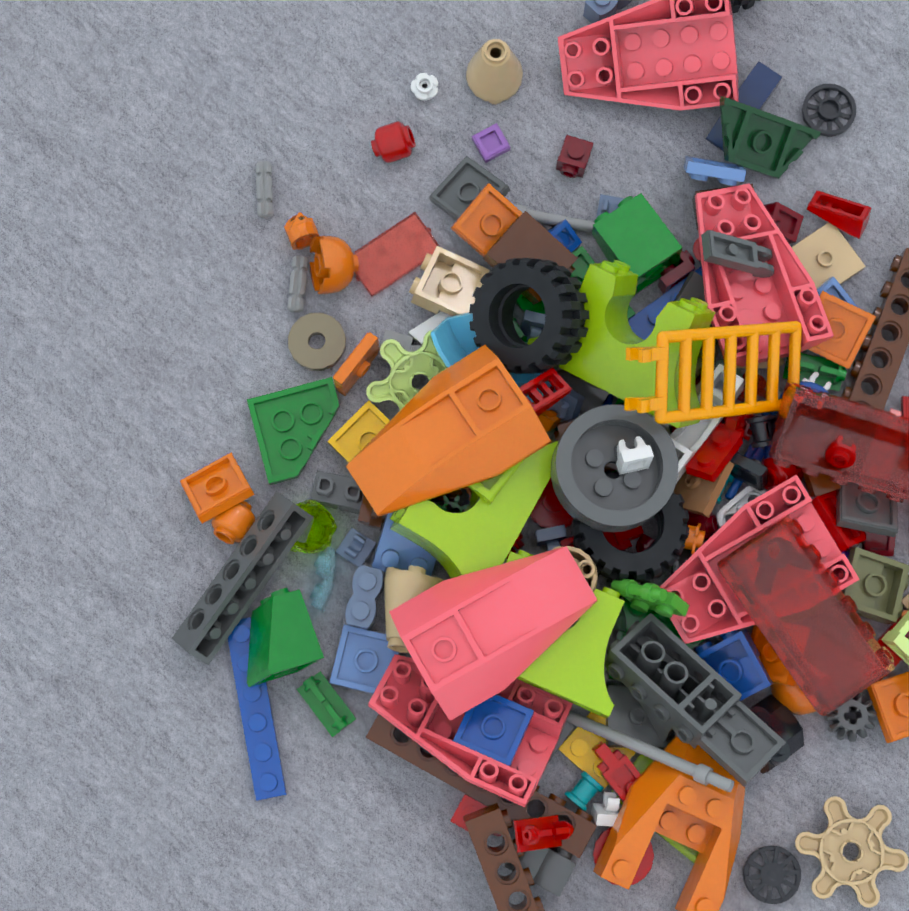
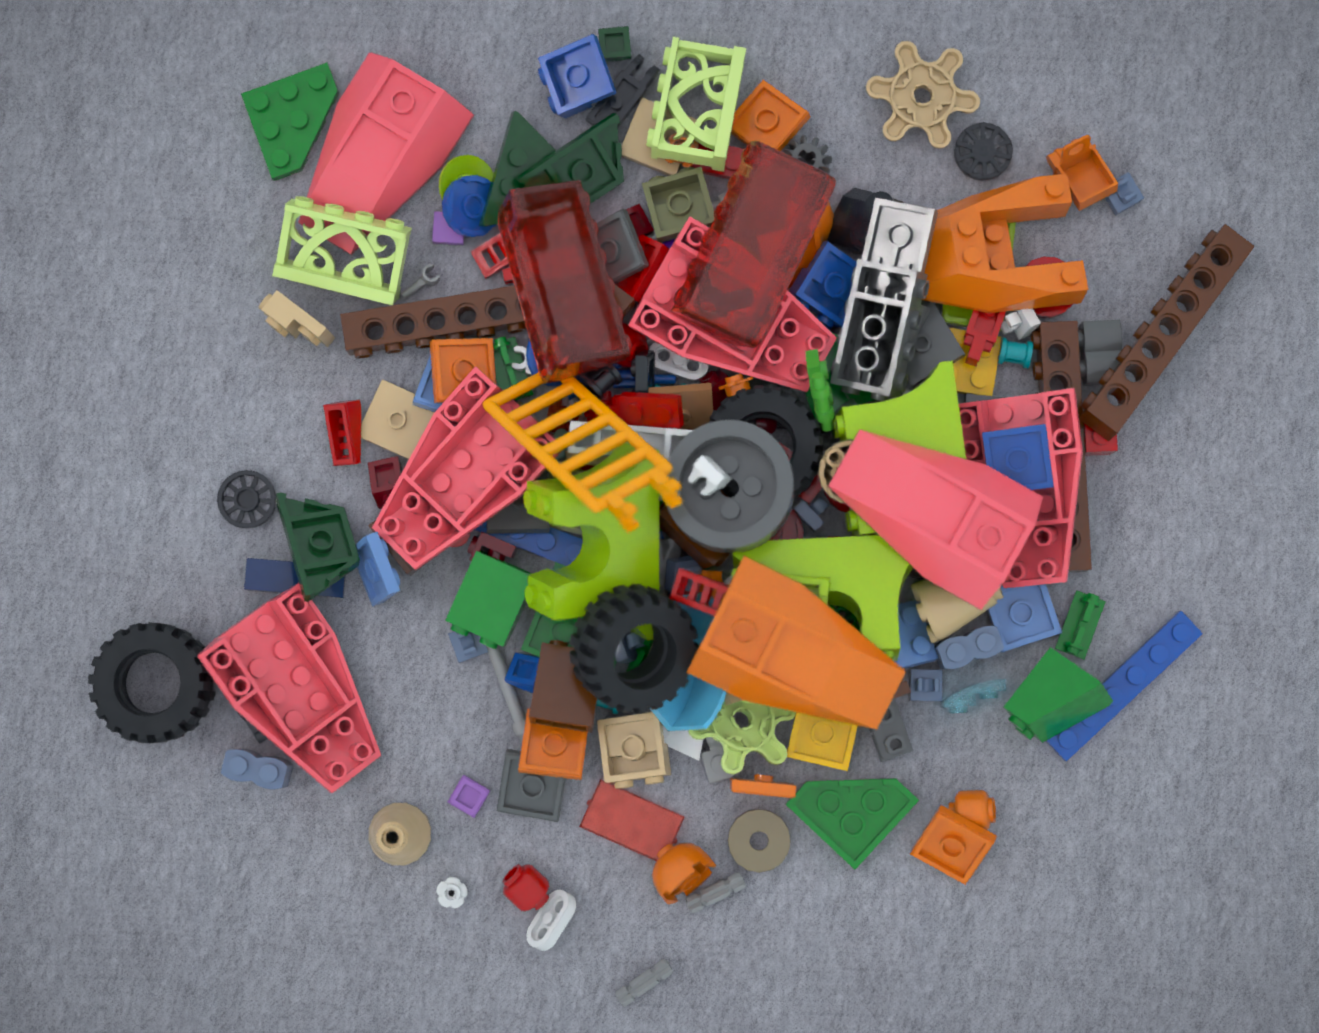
camera: 120 degrees left, 5 degrees up
dark grey brick [172,491,313,665] -> none
orange rock [284,212,319,250] -> none
clear neon green helmet [290,500,337,554] -> none
red hinge [513,815,574,853] -> none
dark red bracket [556,135,594,178] -> none
light grey bar [566,711,734,792] -> none
dark grey hinge [701,230,774,278] -> none
red plate [825,435,856,468] -> none
none -> white plate [526,890,576,951]

